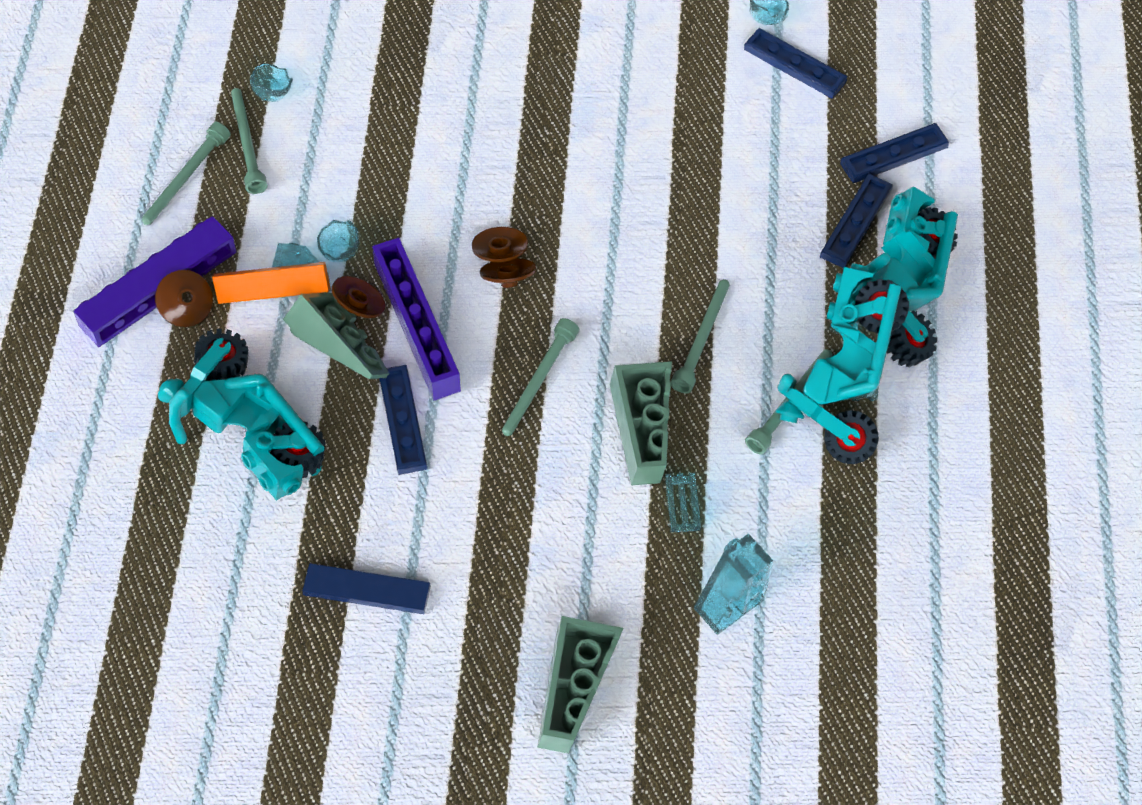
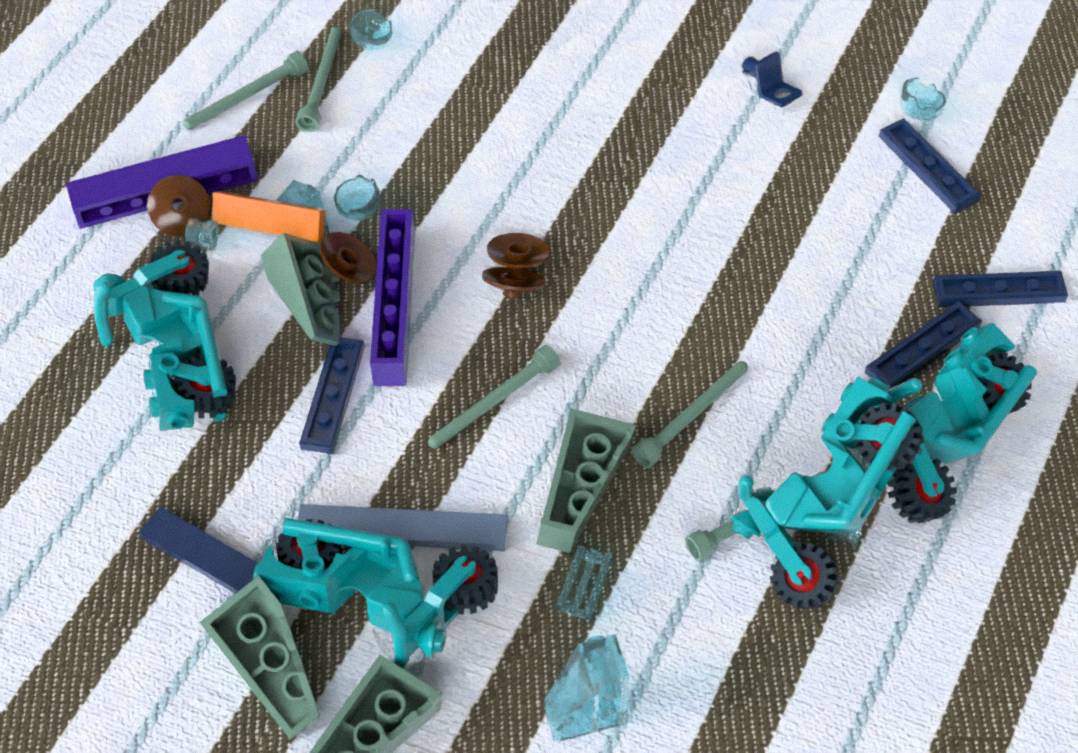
camera: 25 degrees right, 5 degrees down
none -> clear light blue wheel [185,217,219,251]
none -> sand green wedge [199,576,320,740]
none -> teal piece [253,518,498,669]
none -> sand blue tile [298,504,508,551]
none -> dark blue bracket [742,51,802,107]

